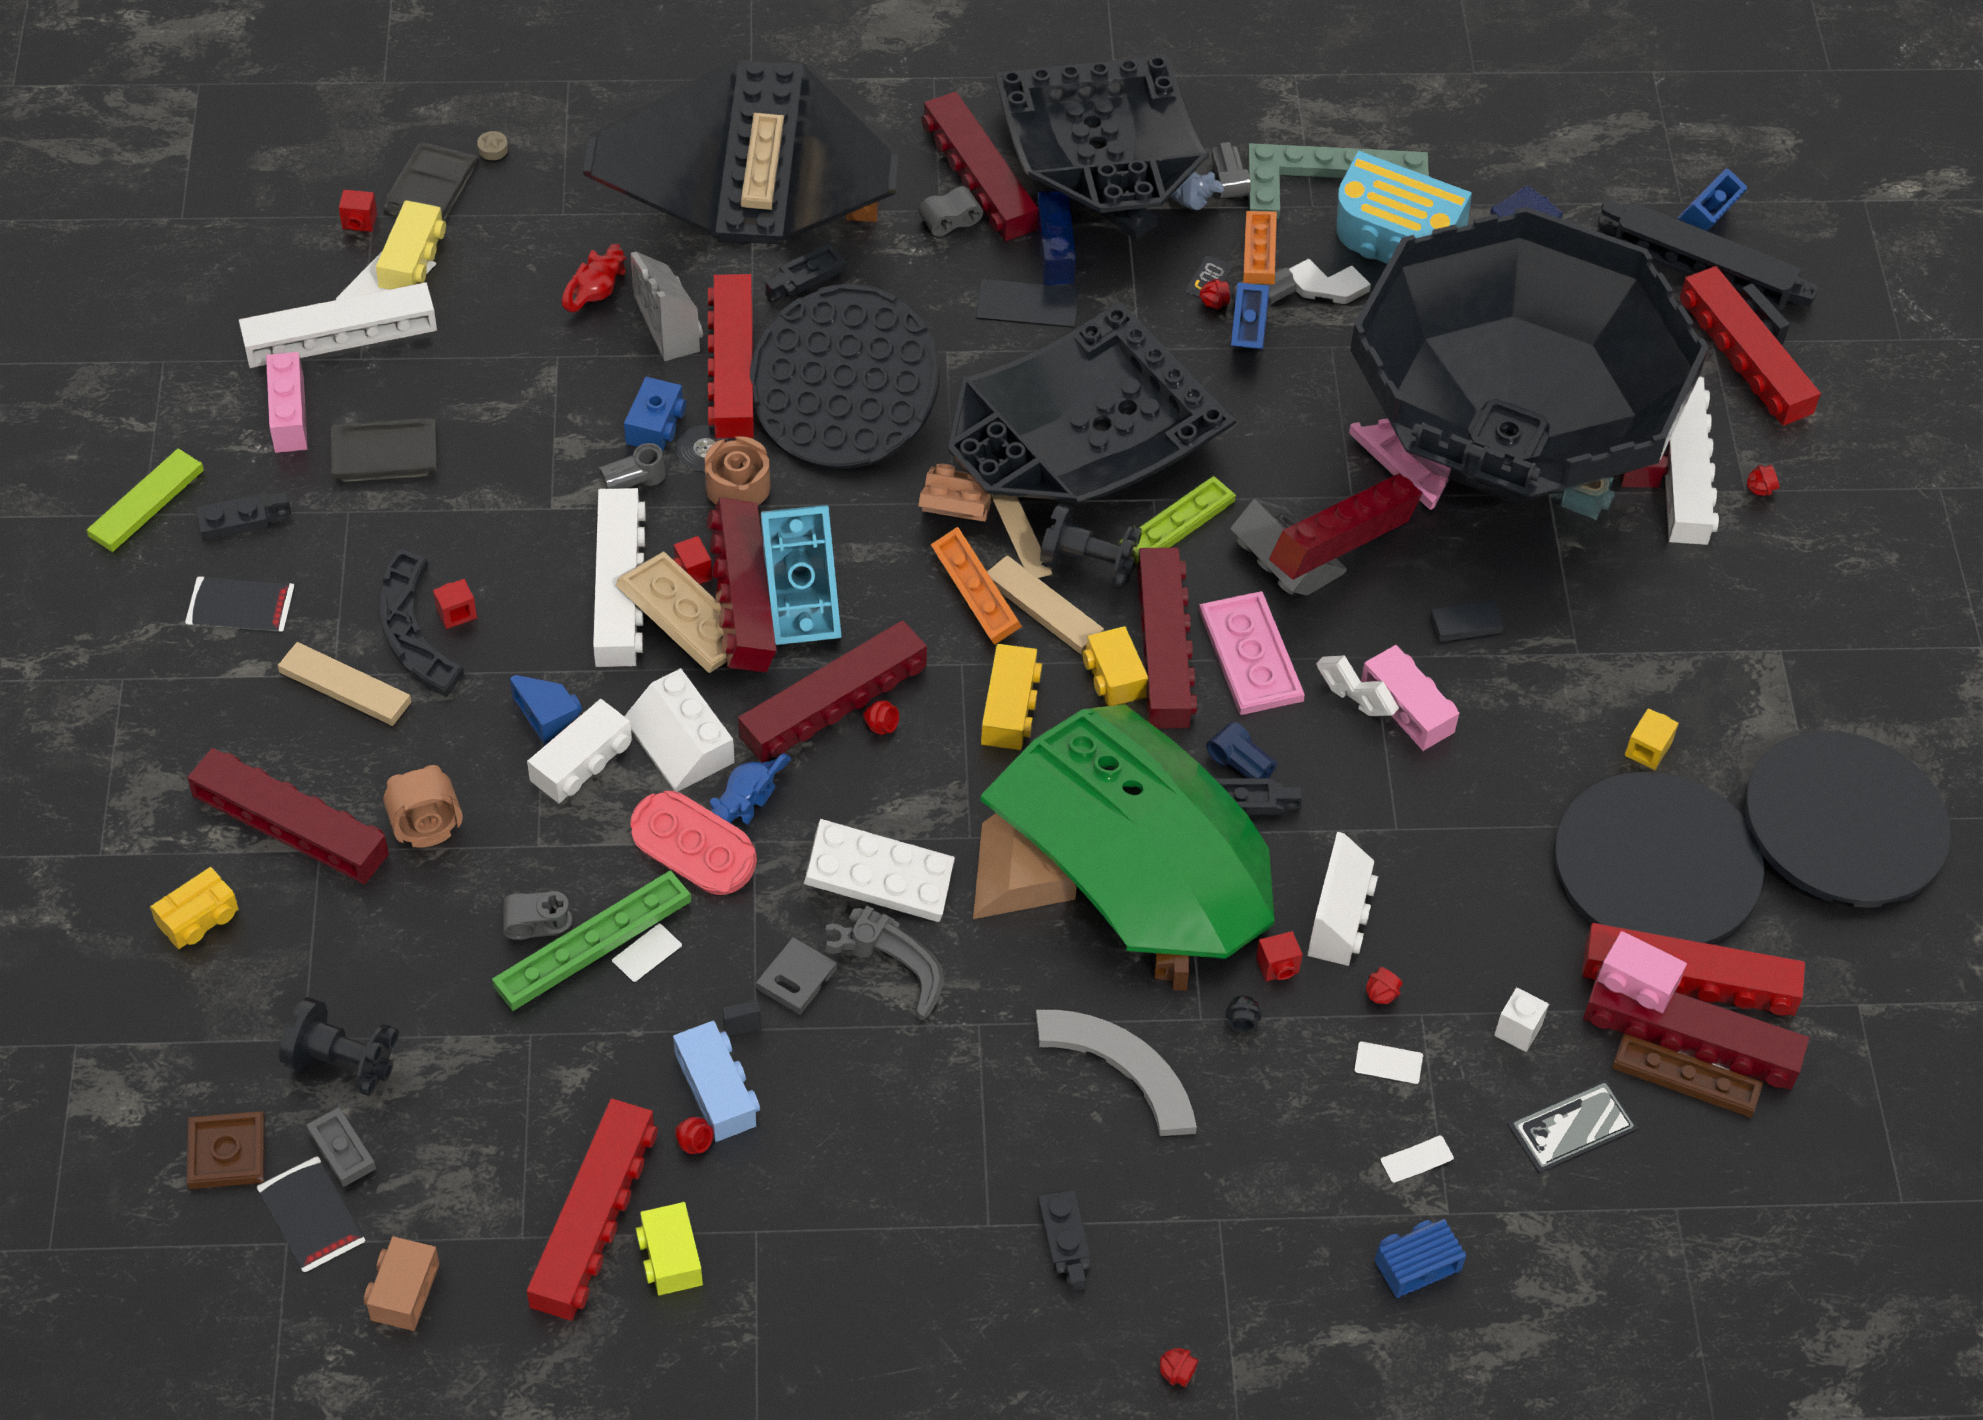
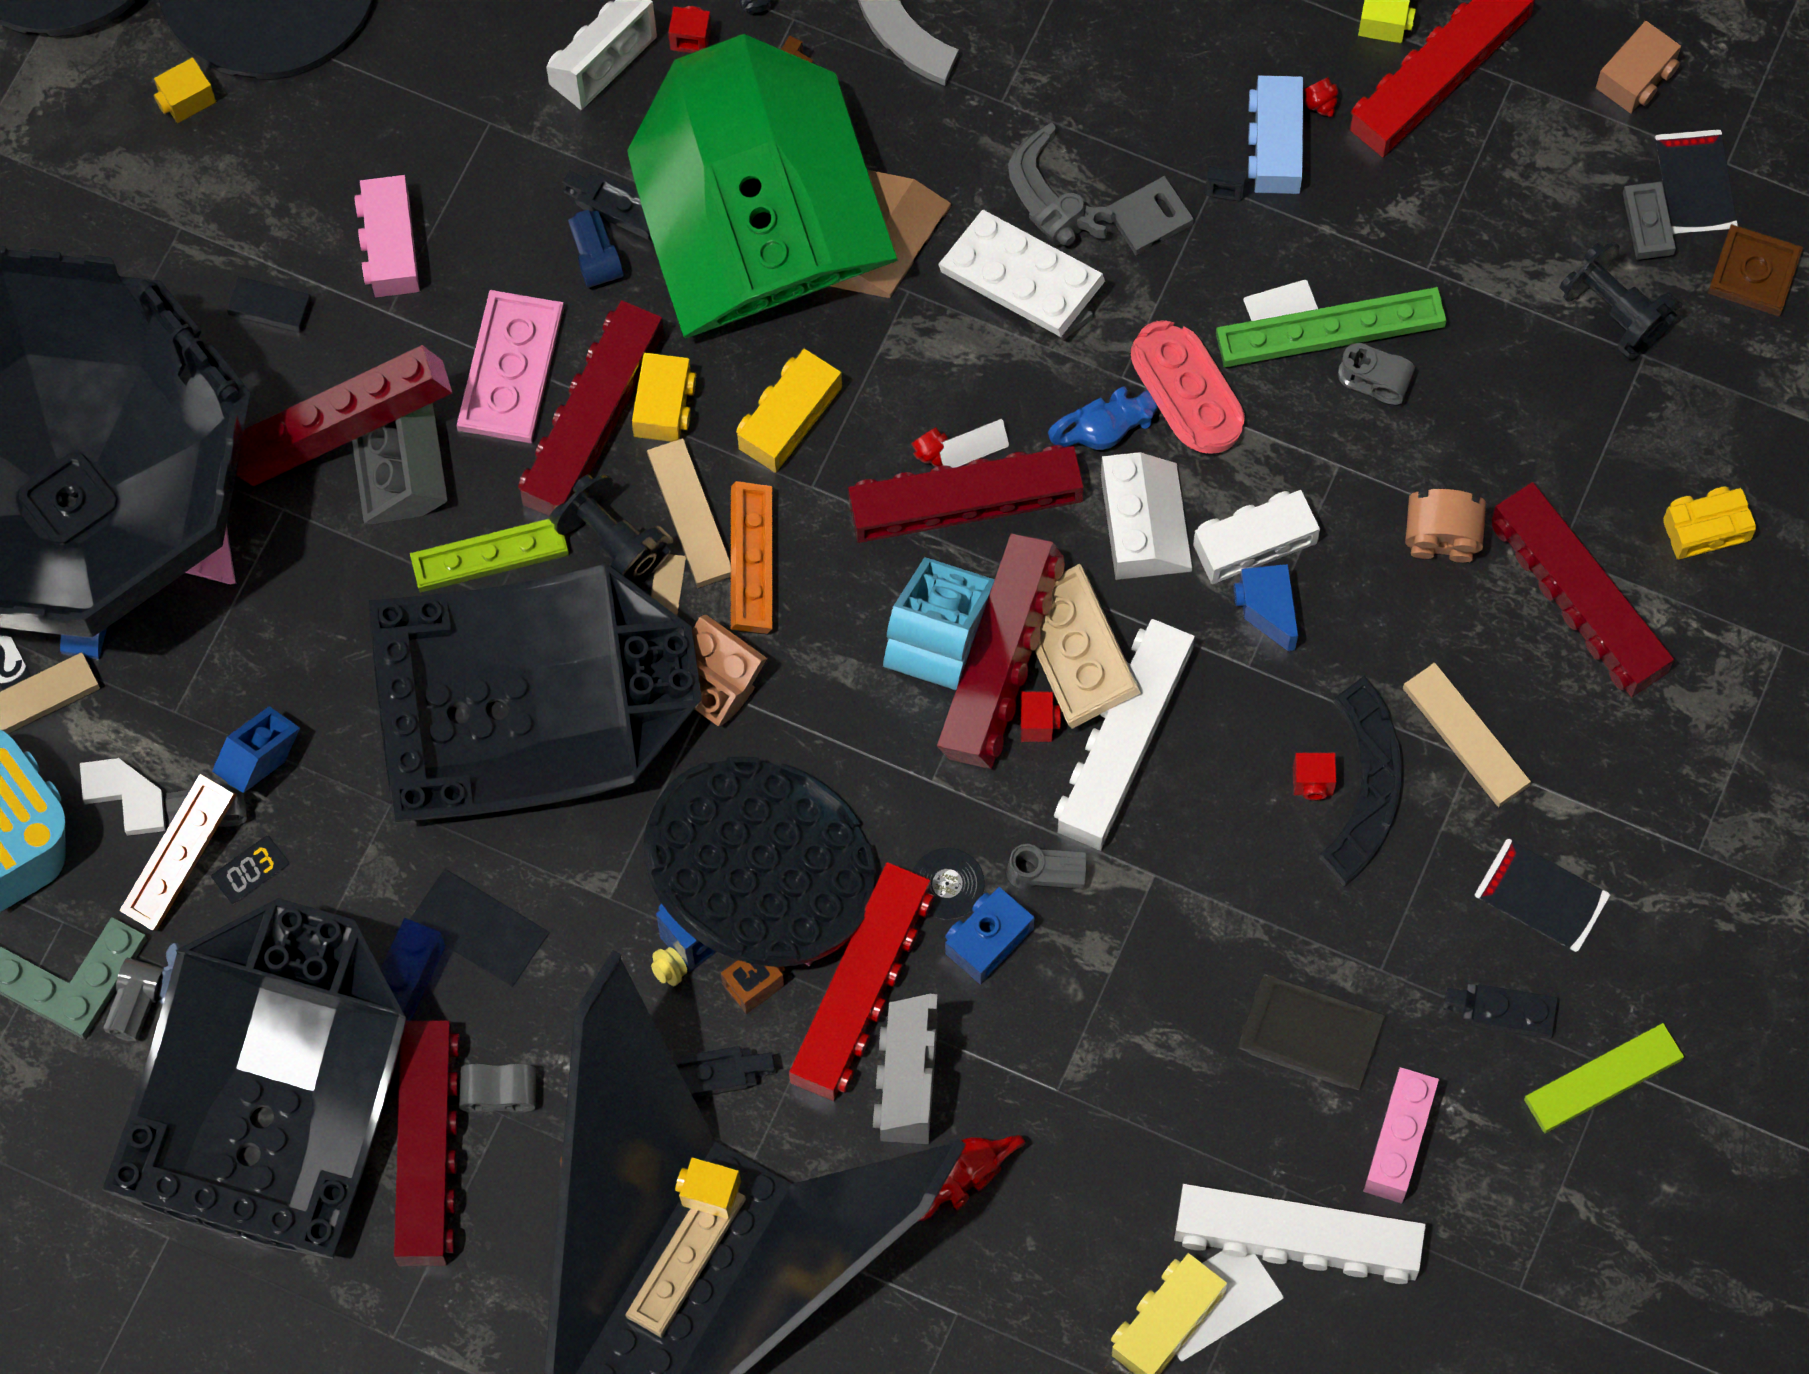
camera: 150 degrees left, 15 degrees up
nougat brick [705,436,771,506] -> none
red plate [1199,279,1230,310] -> none
white tile [1316,655,1399,716] -> none
none -> yellow brick [675,1157,741,1219]
none -> white sticker [940,419,1009,468]

